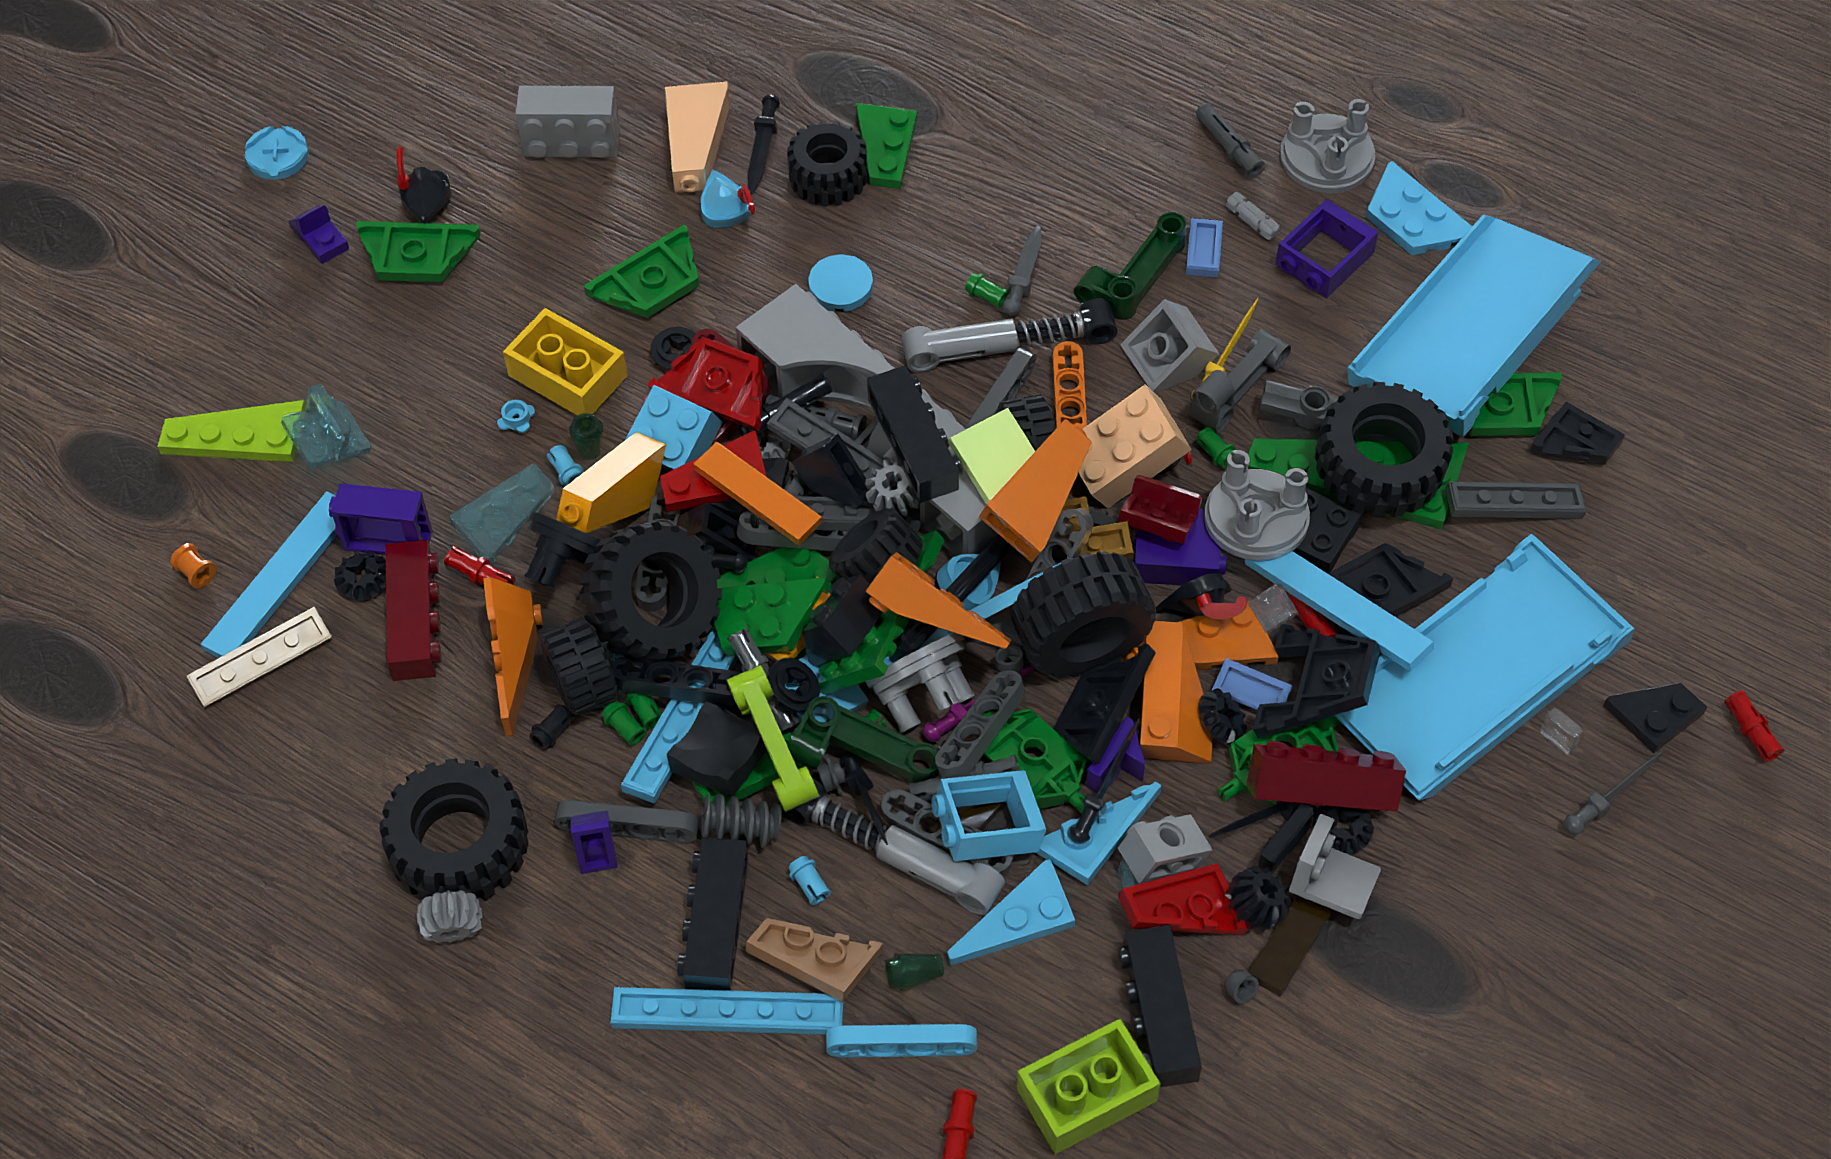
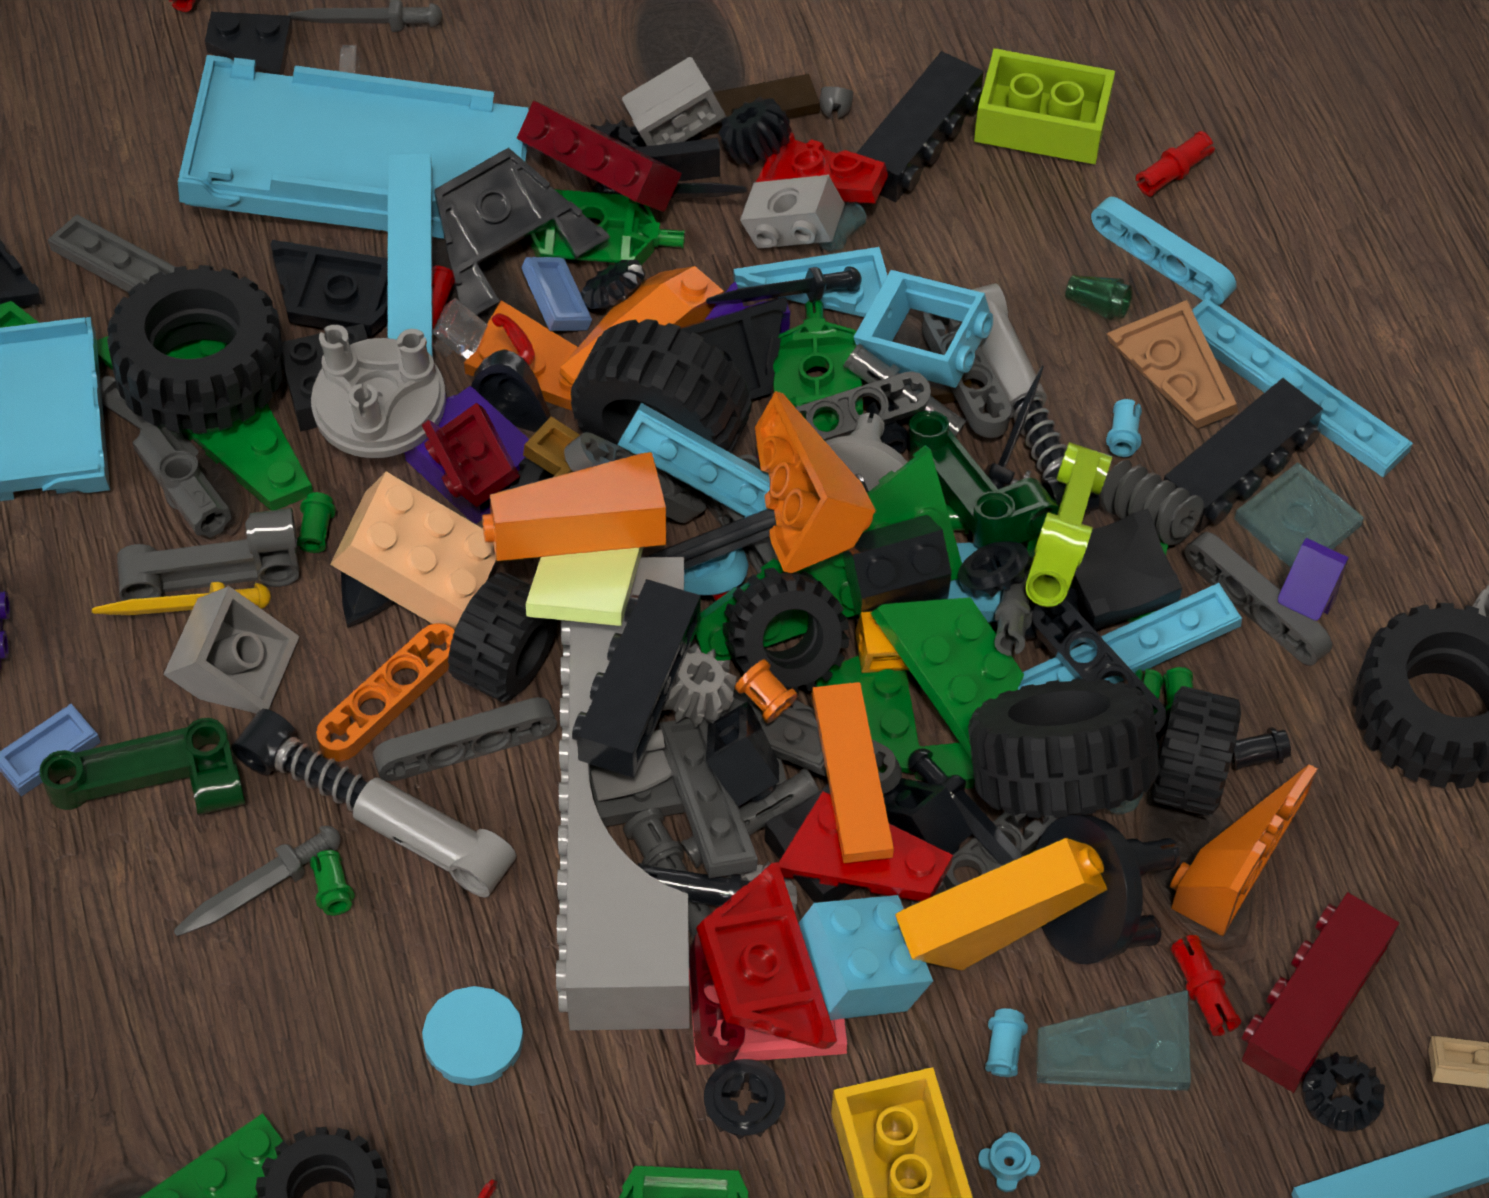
camera: 140 degrees left, 0 degrees up
dark purple window [329,483,433,555] -> none
clear green cone [569,413,603,460] -> none
medium azure wing [947,859,1075,966] -> none
none -> orange bush [734,659,798,723]
none -> clear light blue tile [1234,462,1364,567]

